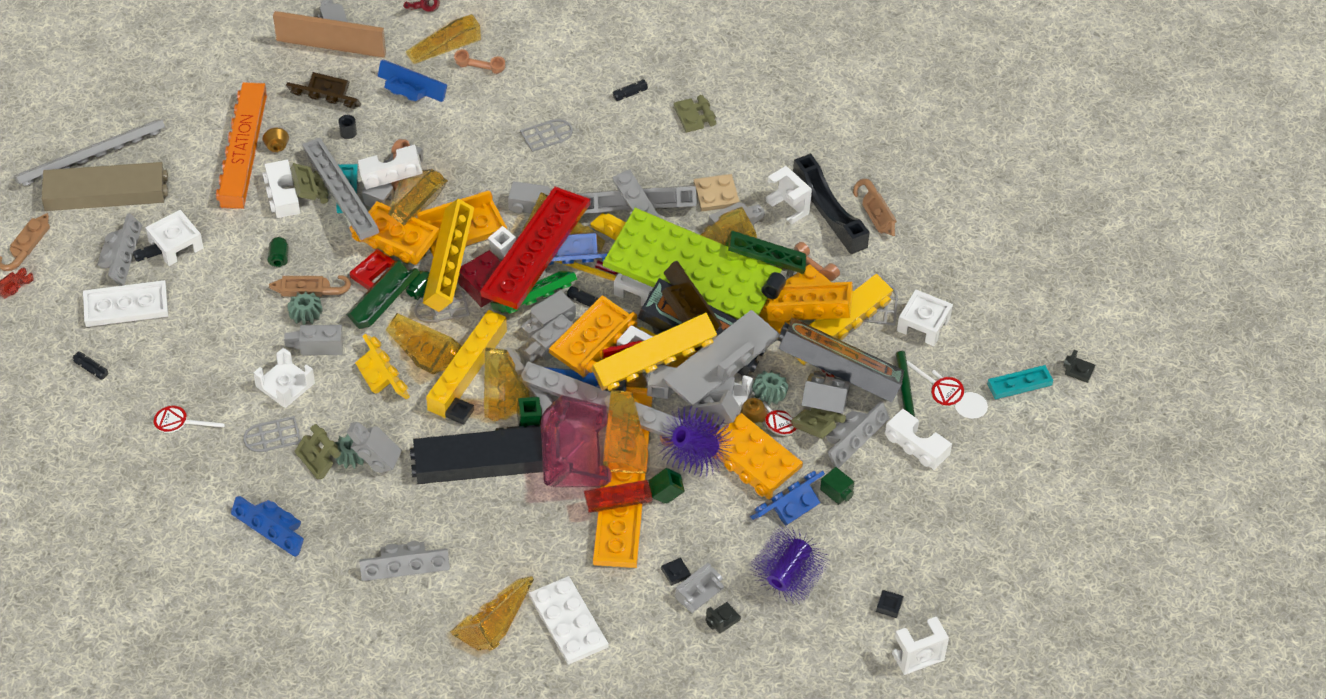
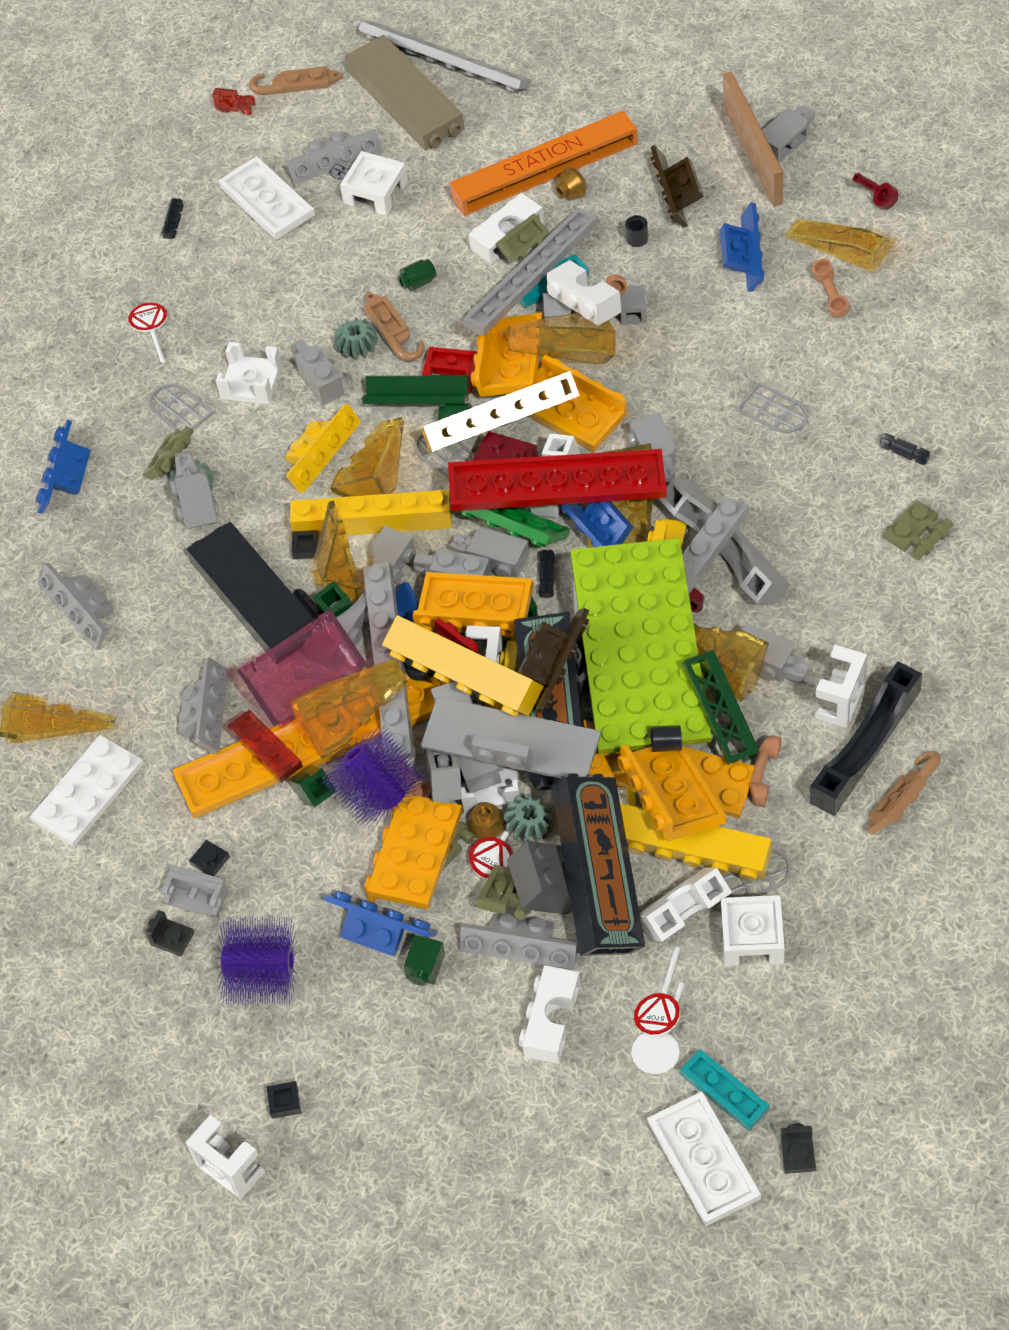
camera: 70 degrees right, 5 degrees up
tan plate [693,174,740,212] -> none
dark green piece [895,351,915,417] -> none
none -> light grey bracket [178,657,228,754]
none -> white arch [640,867,732,942]
none -> white plate [647,1092,761,1227]

